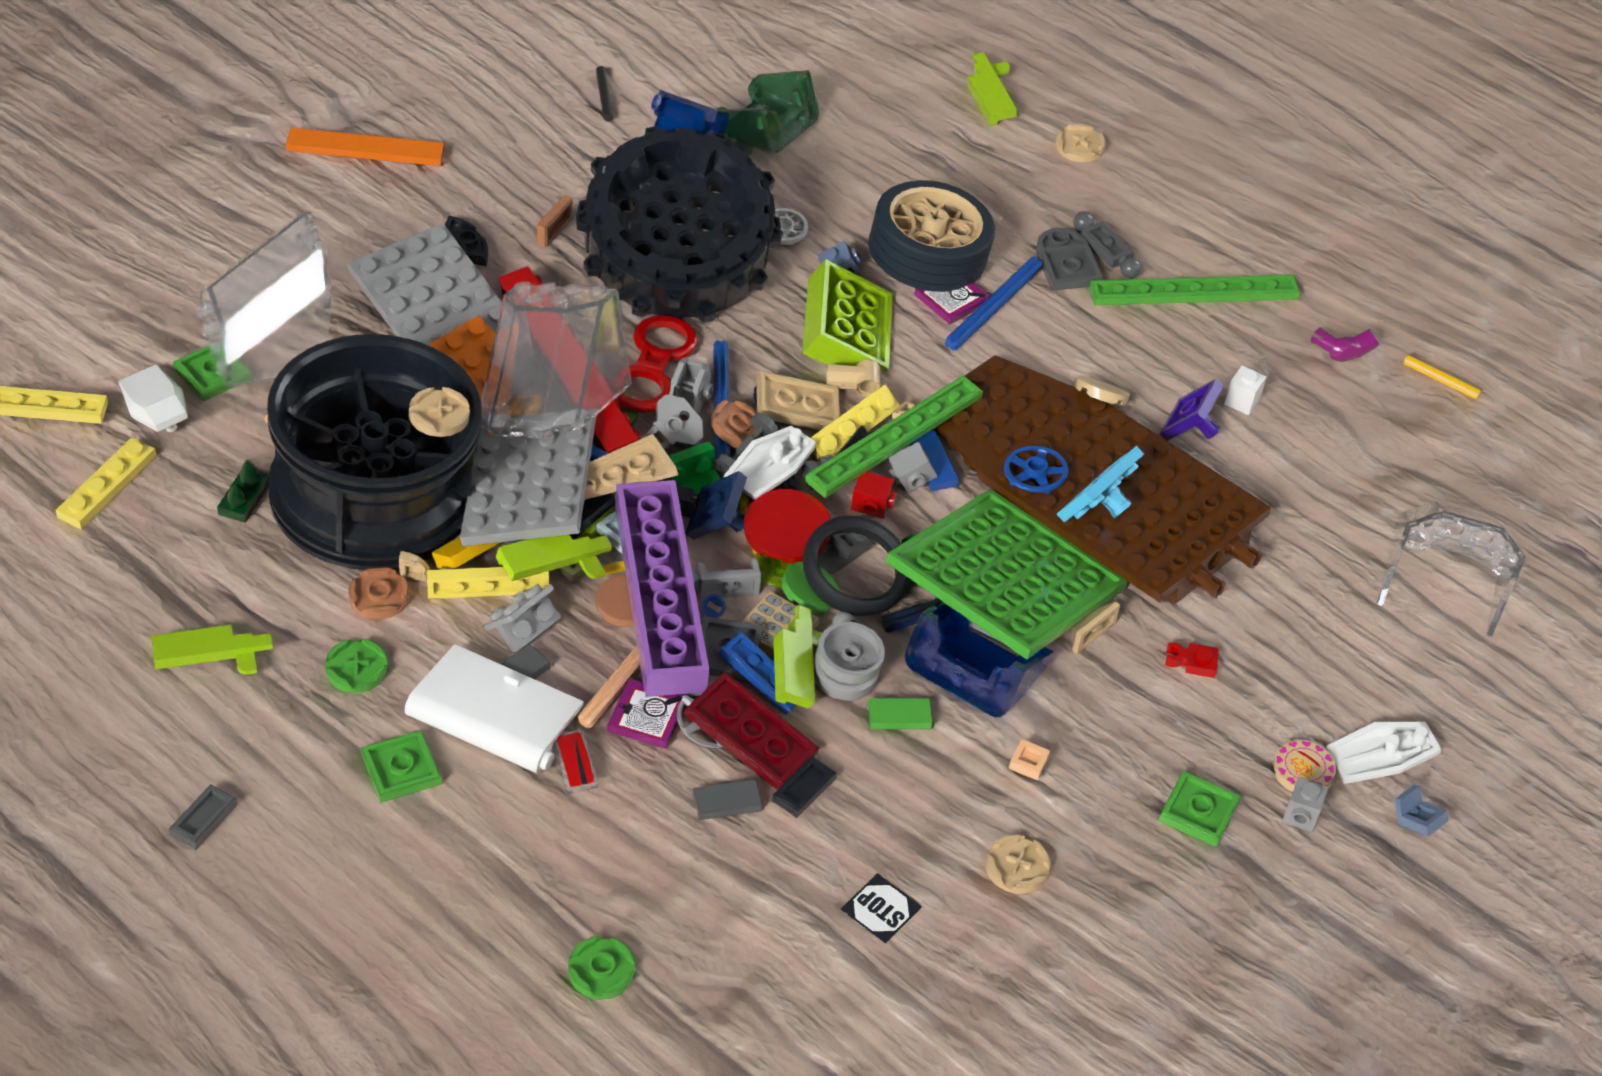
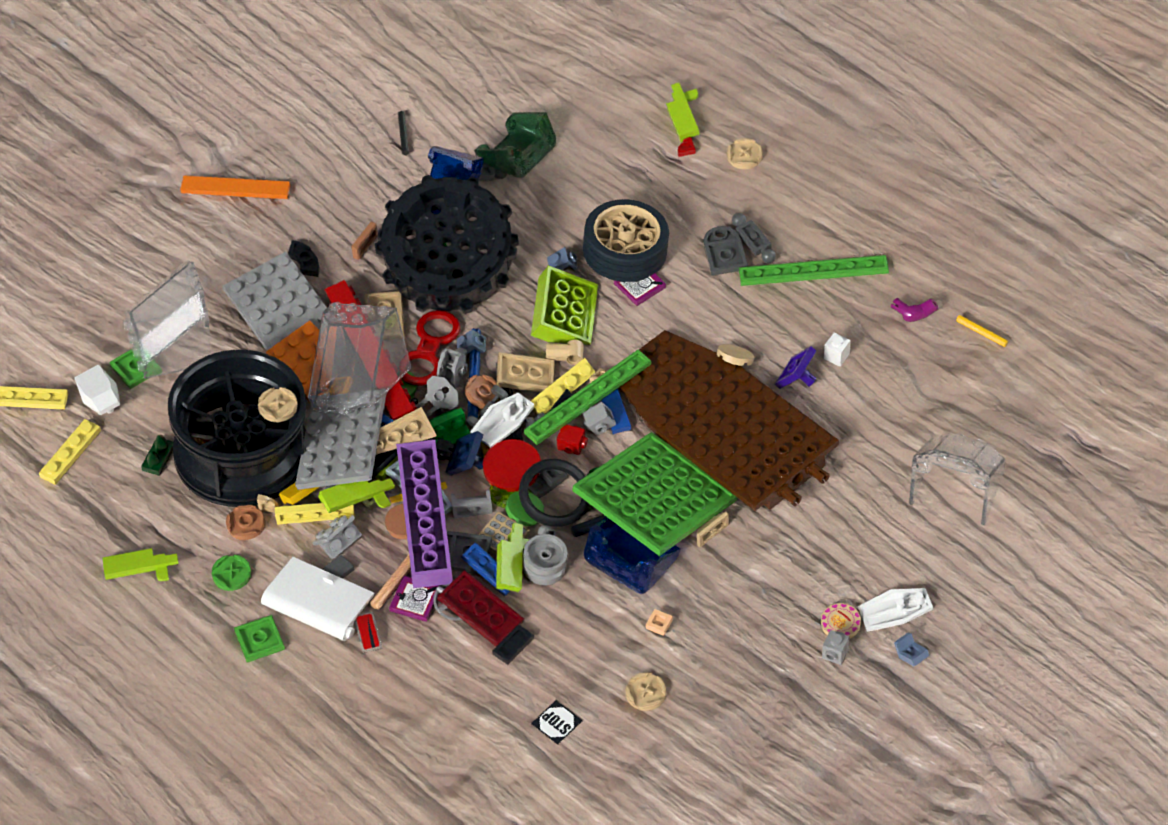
camera: 10 degrees right, 5 degrees up
dark grey tile [169,784,237,850] -> none
bright green tile [568,936,635,1000] -> none
dark grey tile [693,779,762,820] -> none
blue hinge [702,594,726,618] -> none
white wheel [775,208,808,245] -> none
bright green tile [868,698,932,730] -> none
blue axle [945,256,1042,351] -> none
blue wheel [1004,446,1068,494] -> none
medium azure plate [1057,445,1144,522] -> none
bright green tile [1158,771,1241,847] -> none
red plate [1165,642,1219,678] -> none
none -> sand blue bracket [456,329,486,354]
none -> red tile [678,137,696,157]

